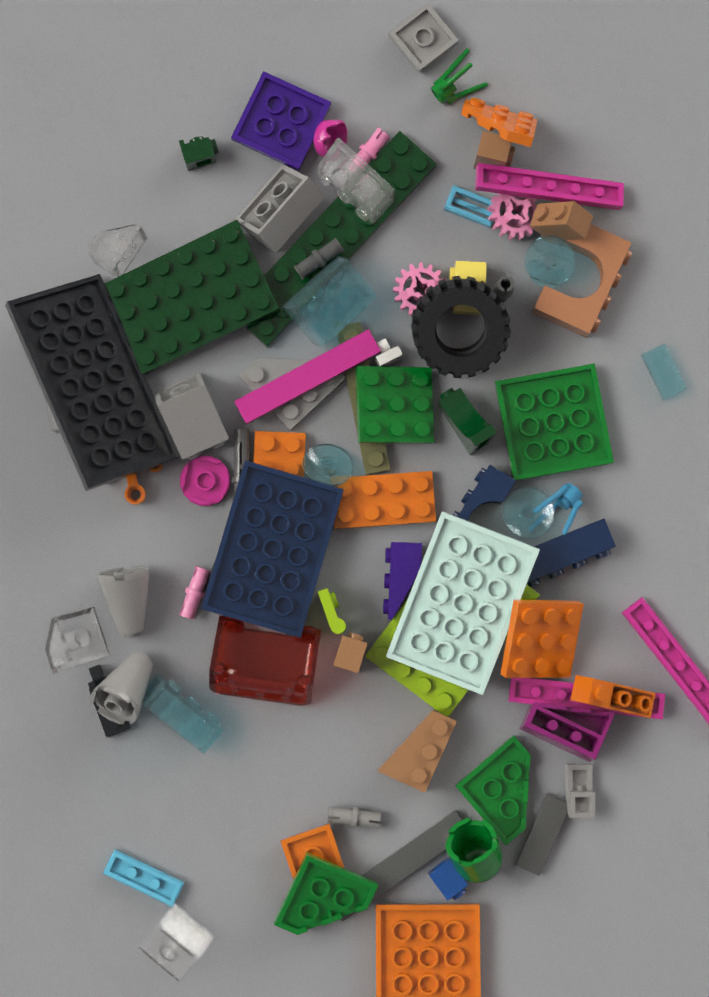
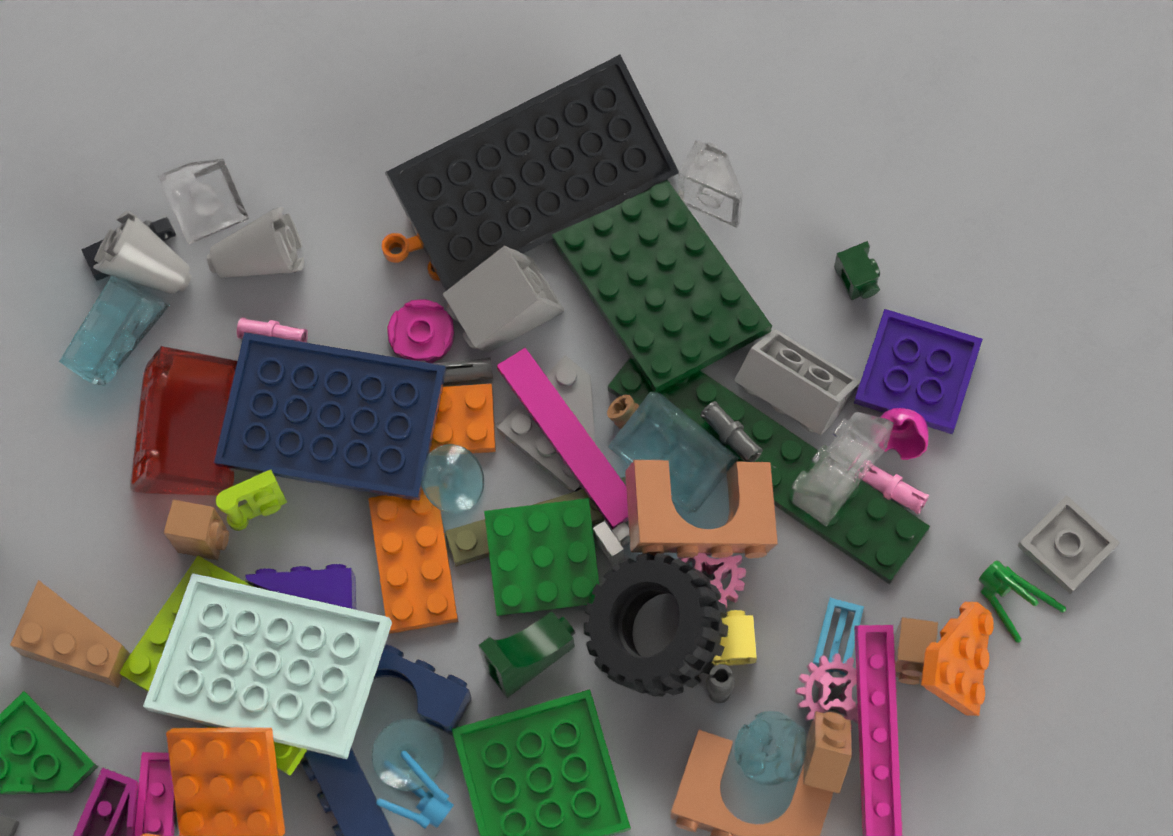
camera: 90 degrees right, 15 degrees down
none -> medium nougat bush [607,395,642,429]
none -> nougat arch [625,460,778,558]

